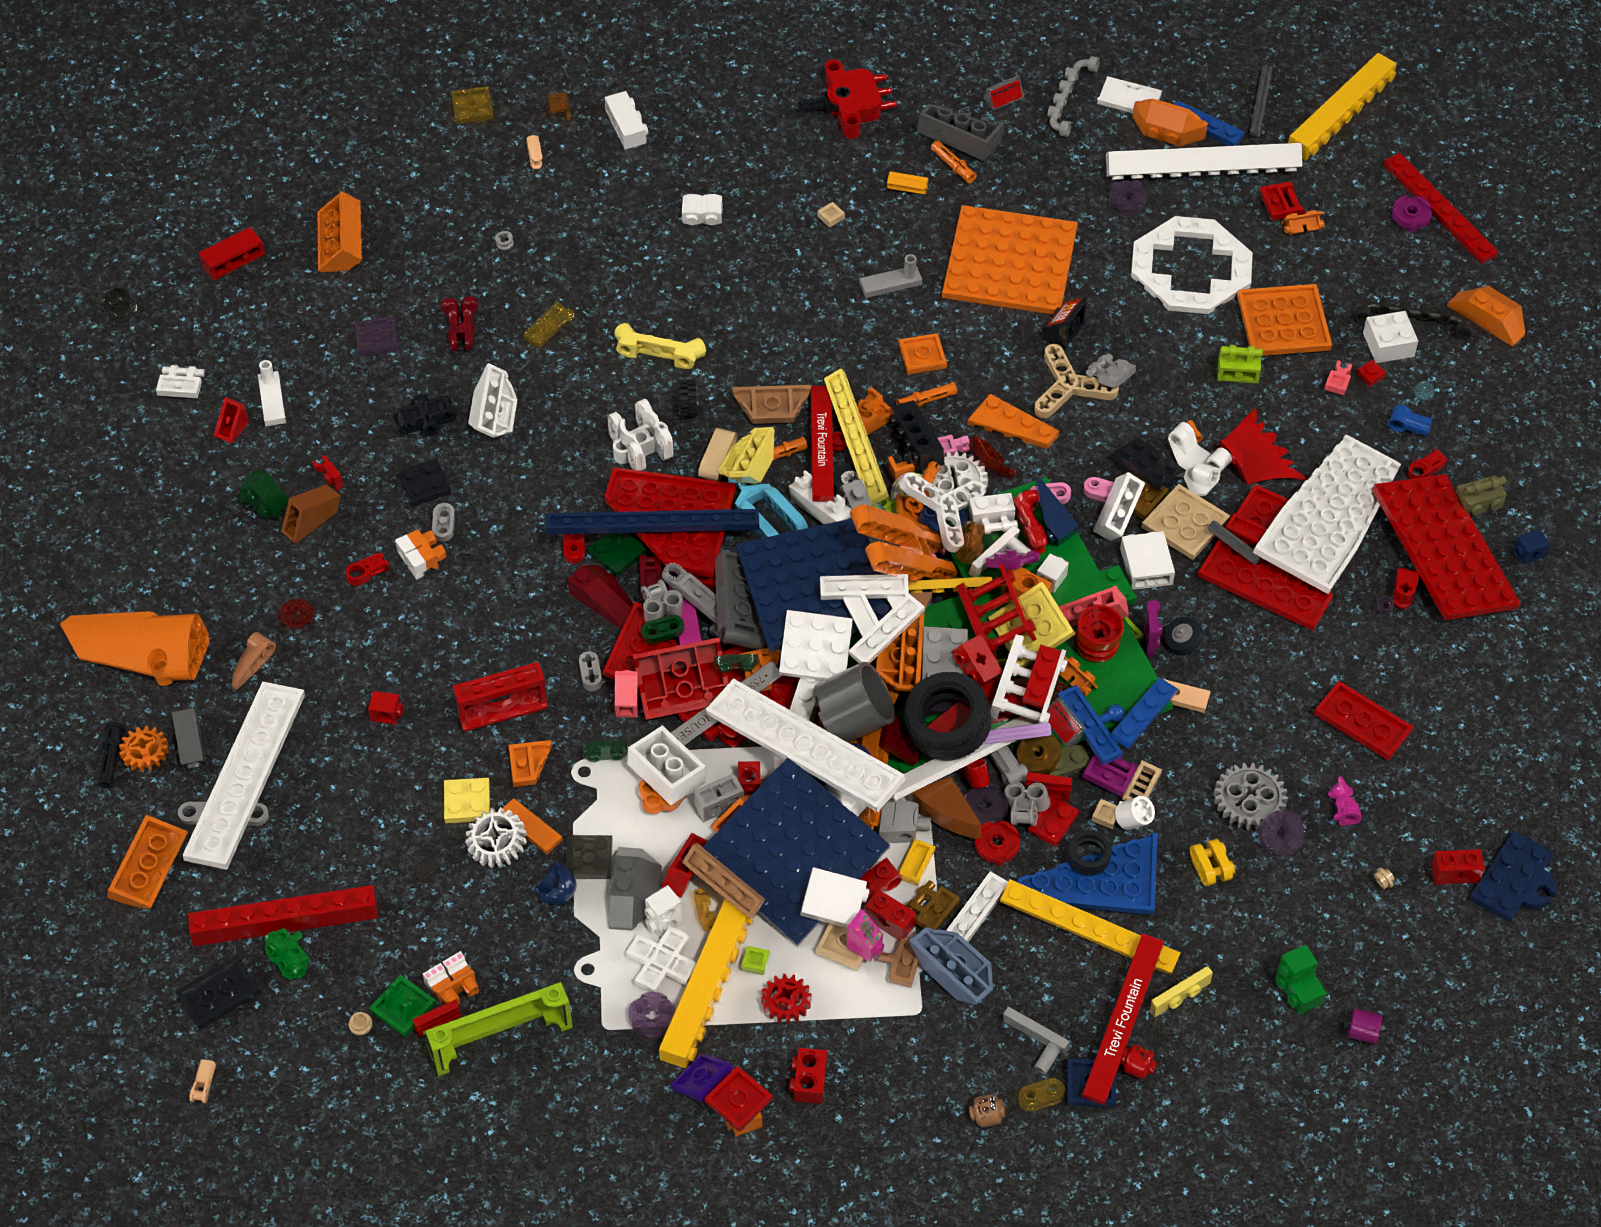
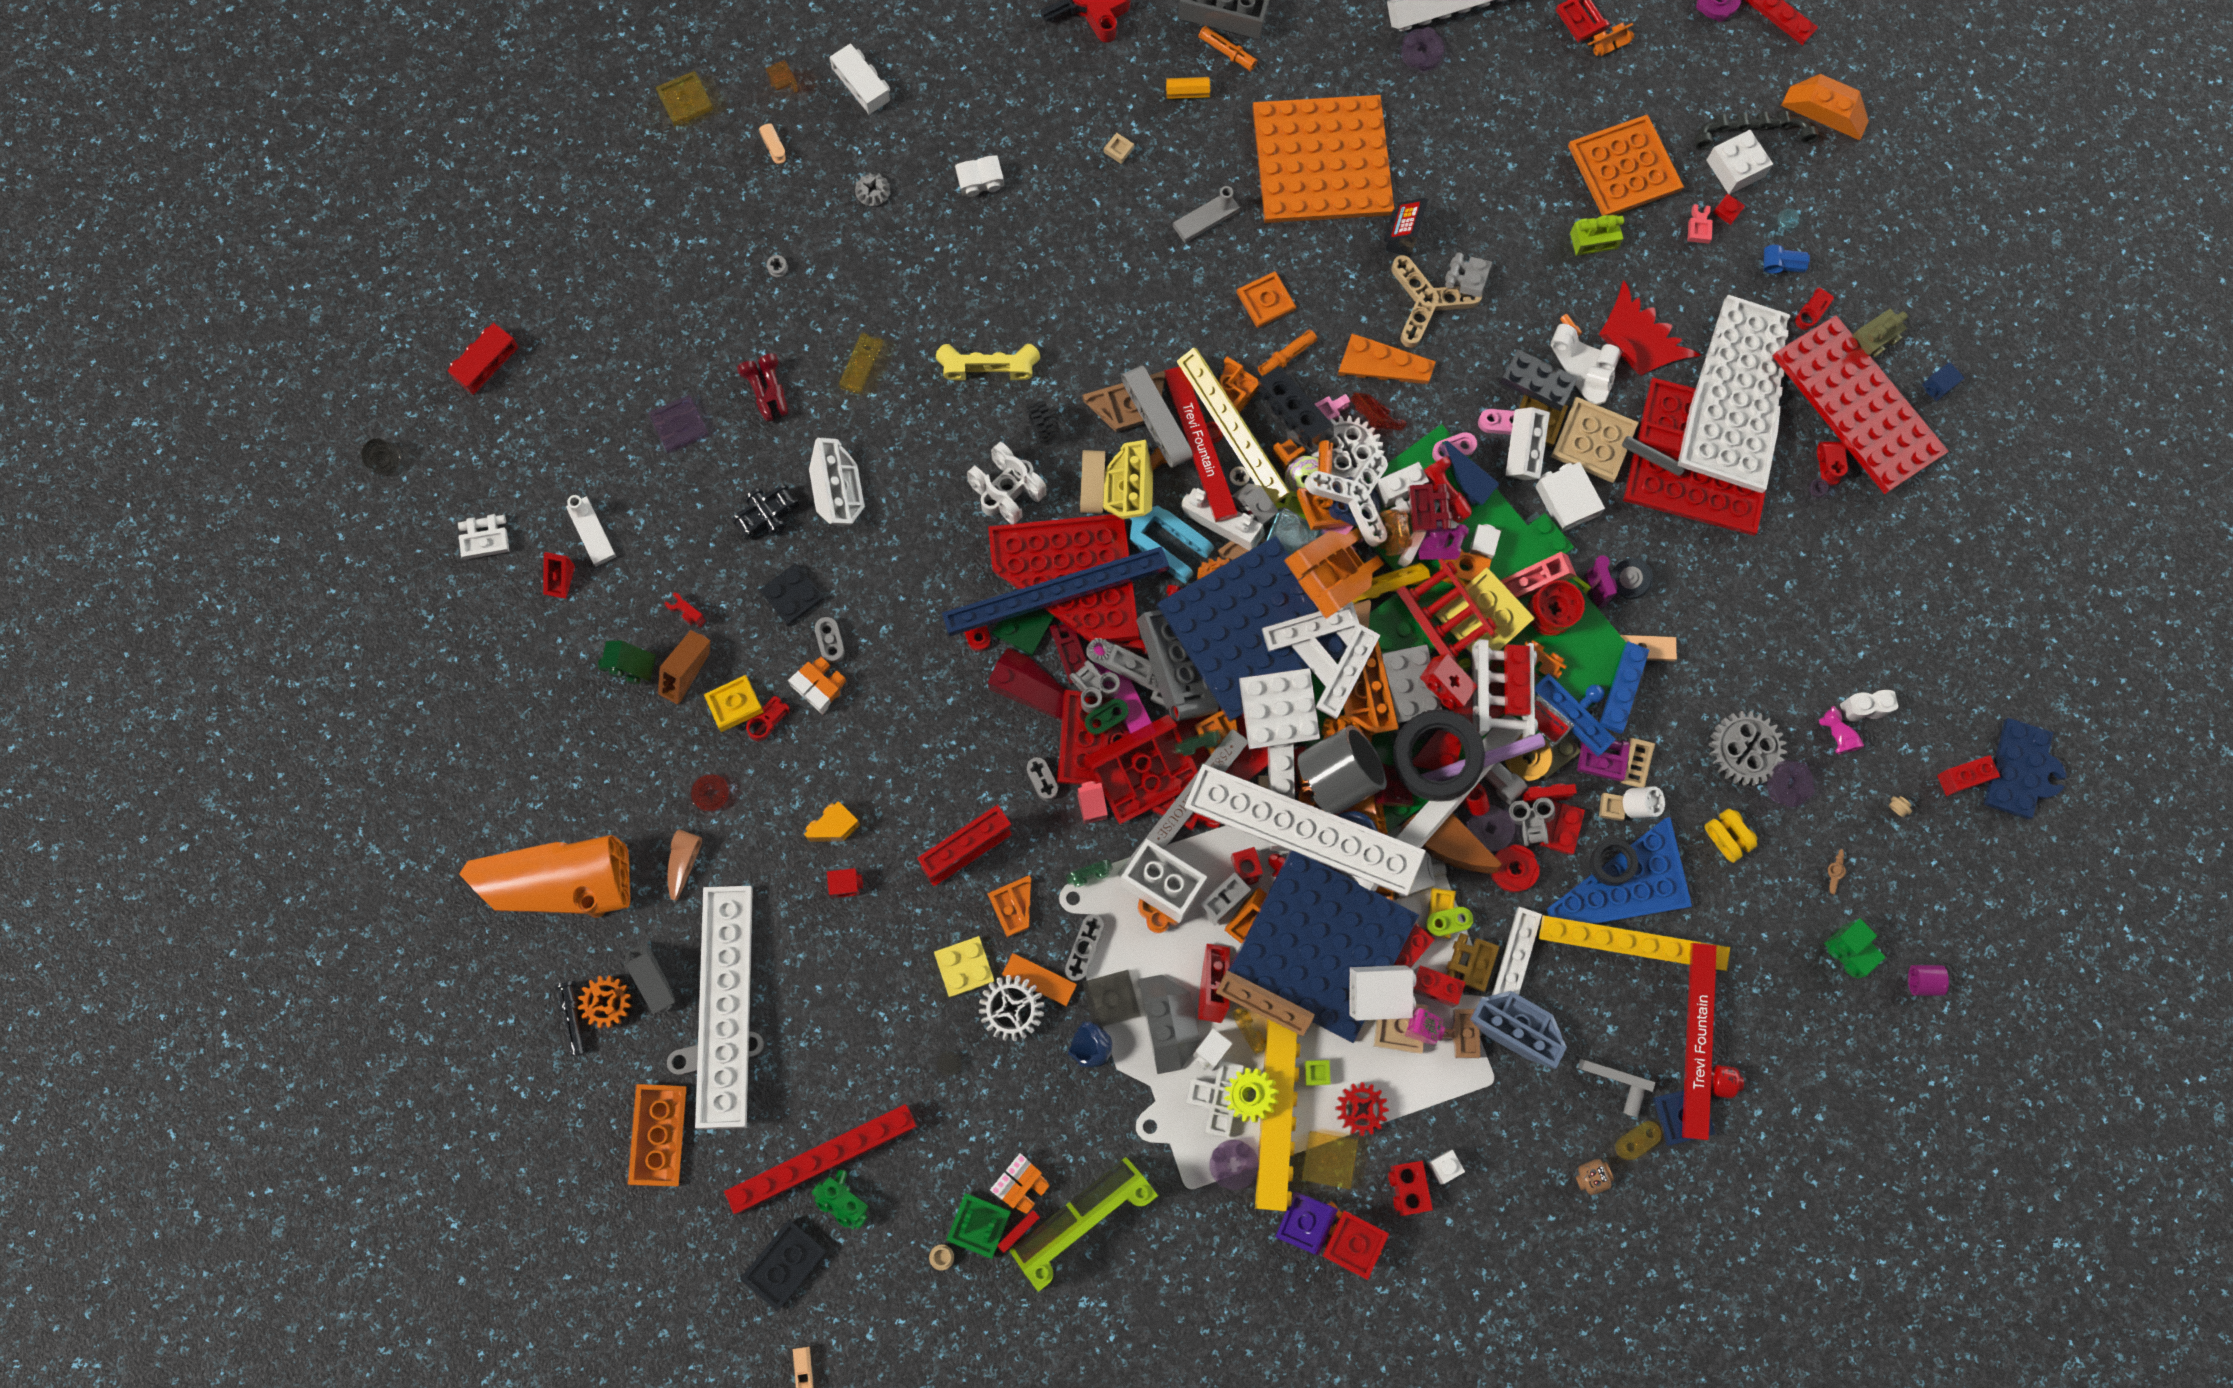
camera: 20 degrees left, 20 degrees up
orange slope [317,191,362,272] -> none
white plate [1131,216,1252,314] -> none
light yellow plate [1149,967,1213,1018] -> none
red plate [1314,681,1414,761] -> none
none -> yellow plate [704,675,764,732]
none -> light orange slope [804,801,860,842]
none -> light grey gear [855,173,890,206]
none -> light grey beam [1065,914,1104,982]
none -> light grey beam [1121,365,1193,467]
none -> neon yellow gear [1224,1068,1279,1123]
none -> clear yellow plate [1301,1131,1358,1190]
none -> dark red plate [1408,484,1453,532]
none -> lime plate [1425,907,1473,937]
none -> white brick [1427,1150,1465,1185]
none -> medium nougat piece [1828,849,1846,895]
none -> white brick [1840,690,1898,722]

